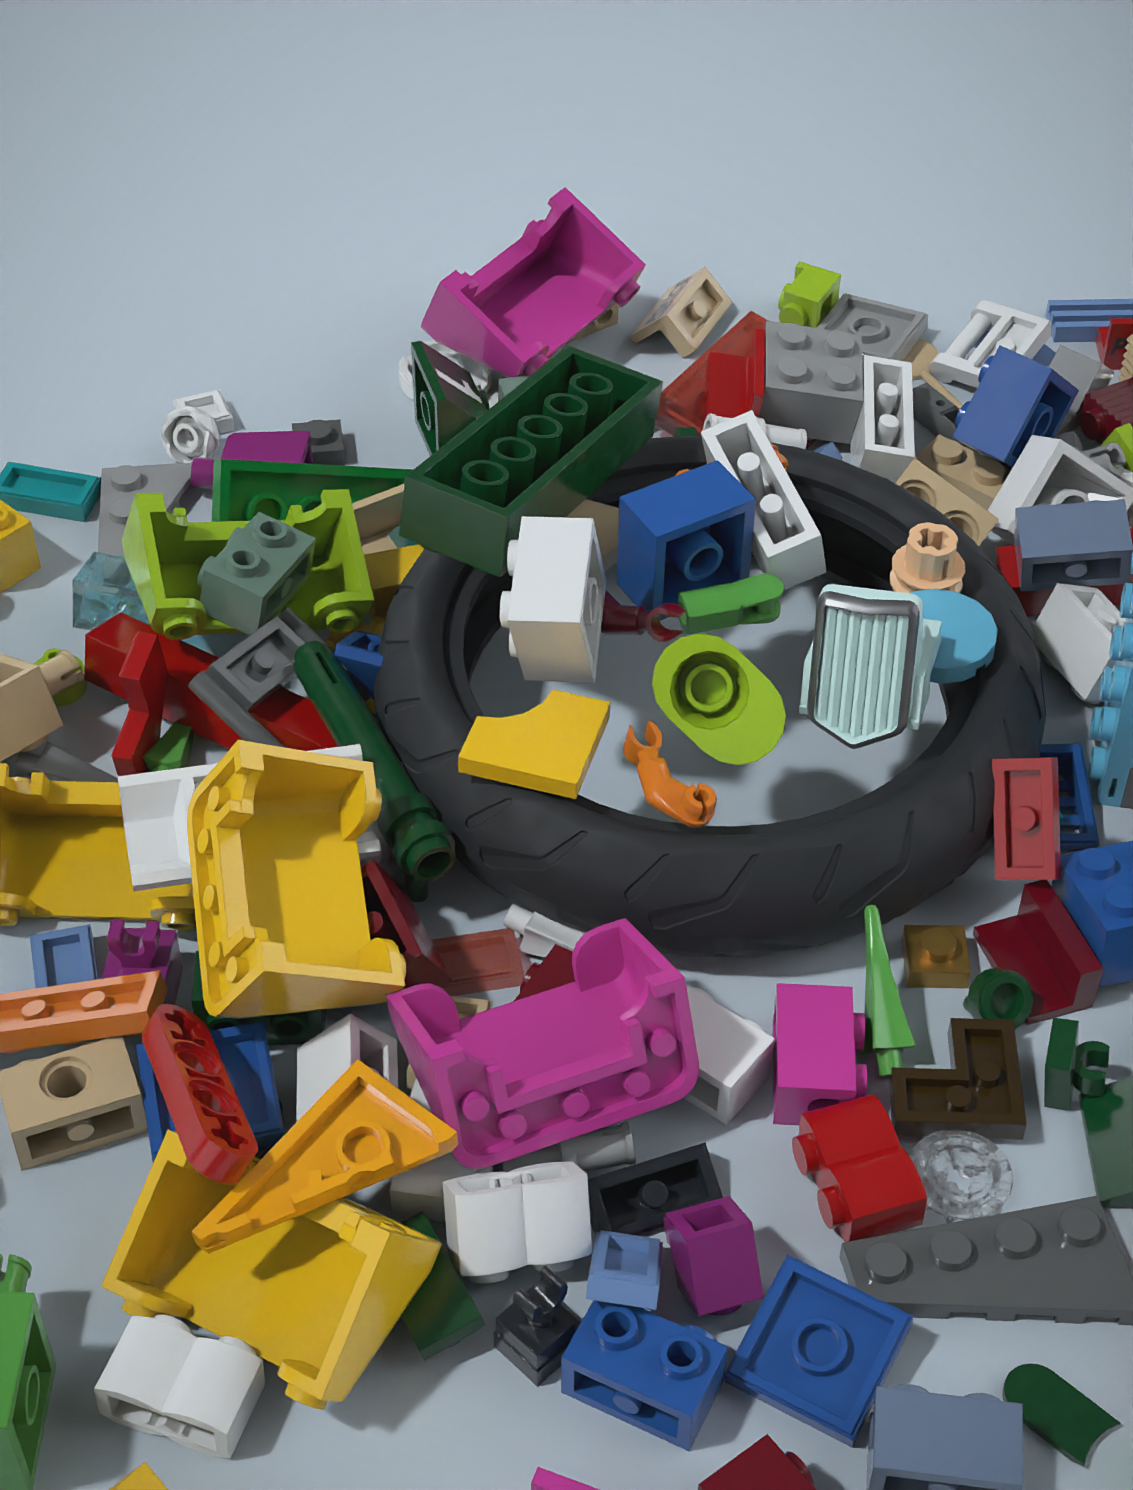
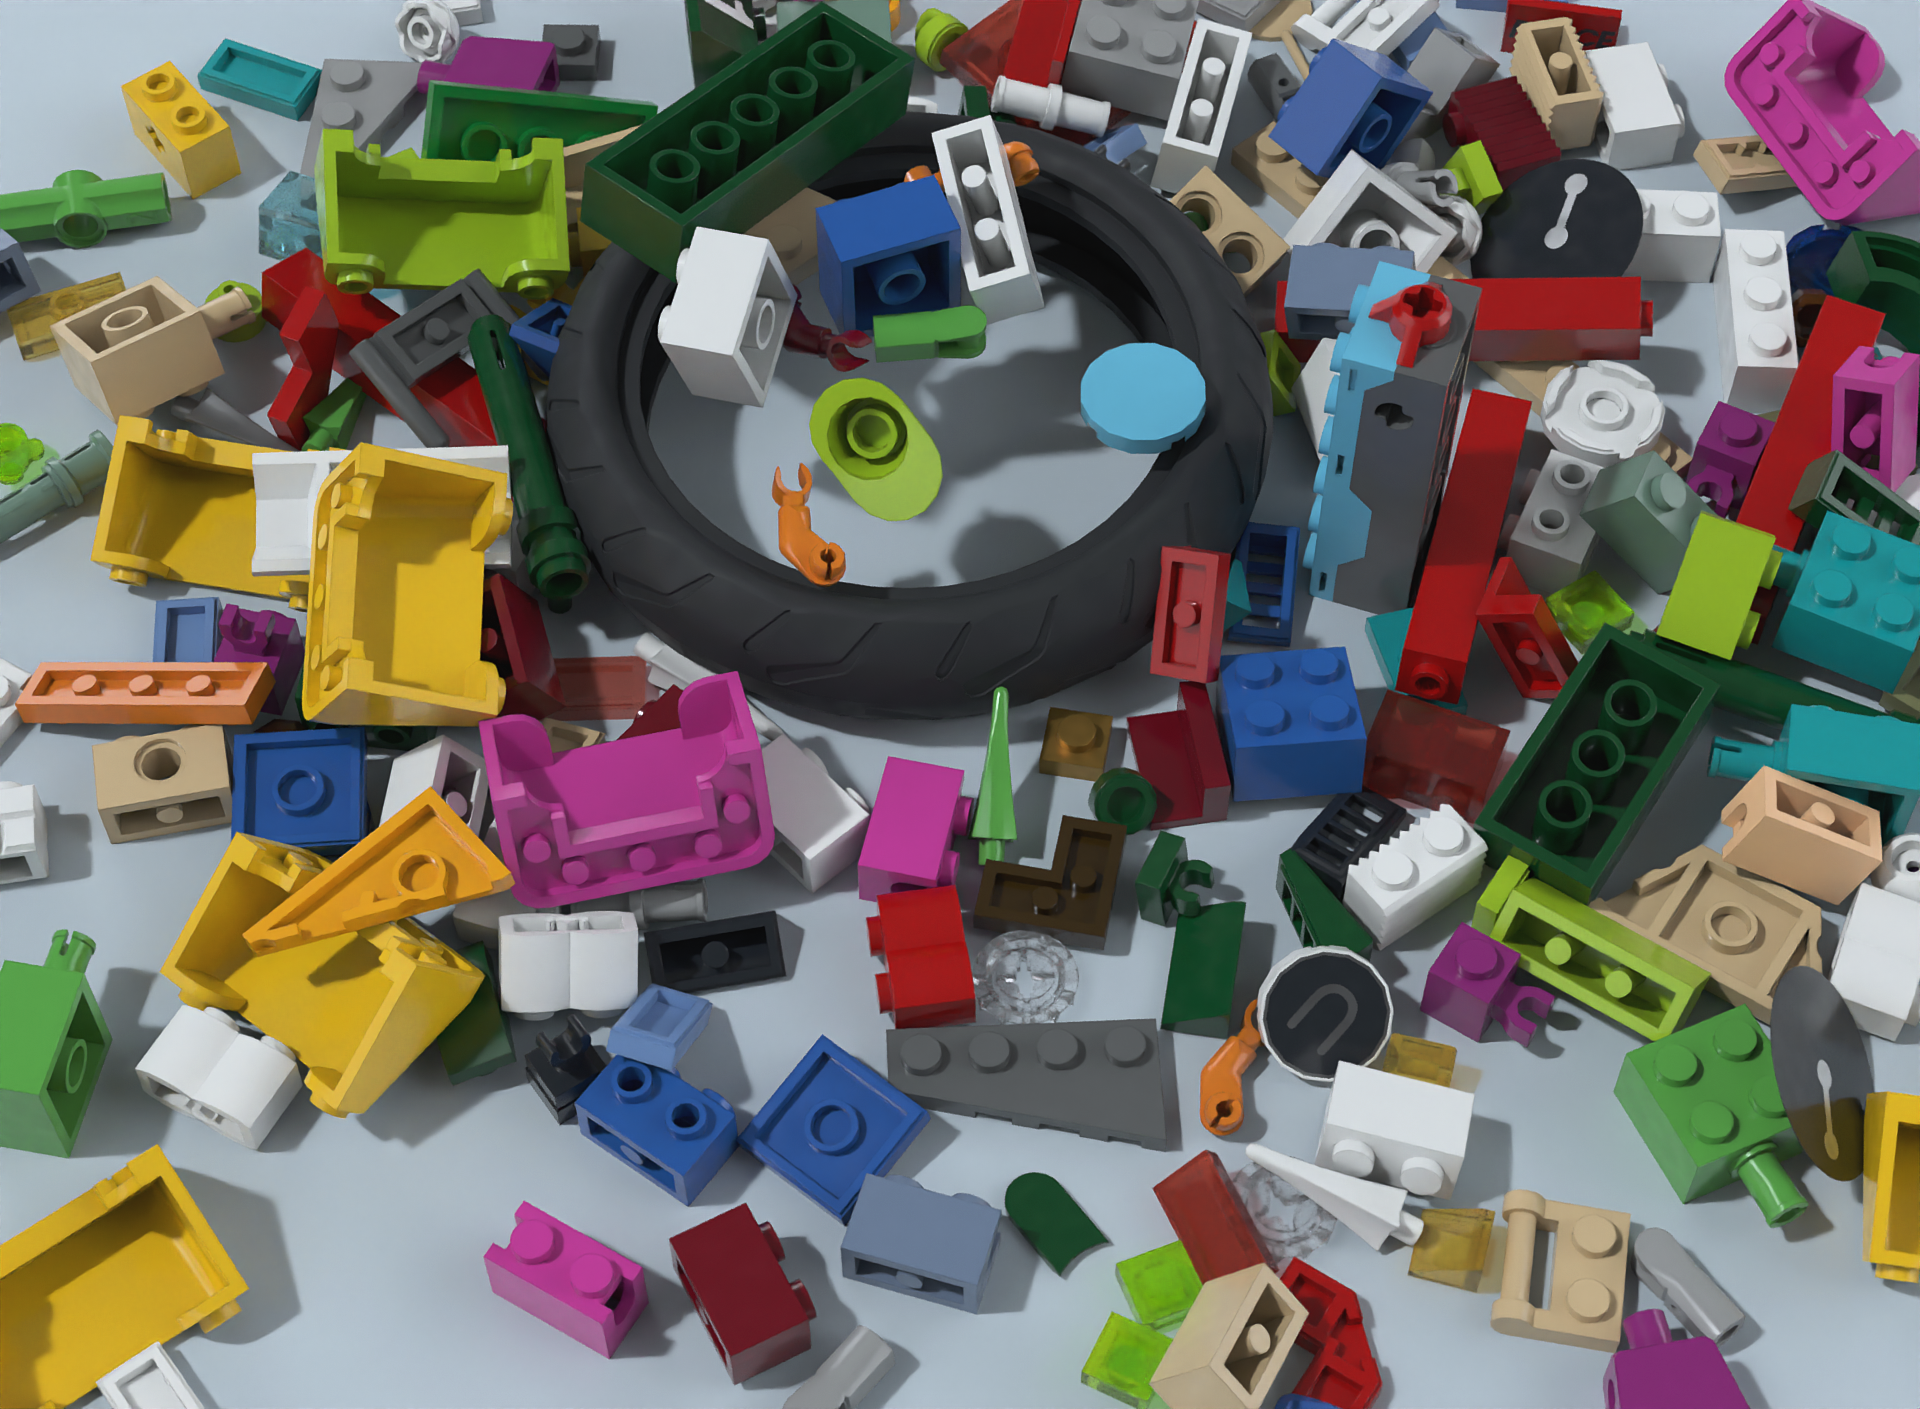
camera: 10 degrees right, 10 degrees up
red beam [141,1004,258,1185] -> none
sand green brick [197,512,316,635] -> none
yellow tile [458,689,611,799] -> none
magenta brick [663,1196,764,1317] -> none
light aqua piece [799,584,942,749] -> none
light nougat piece [890,522,965,593] -> none

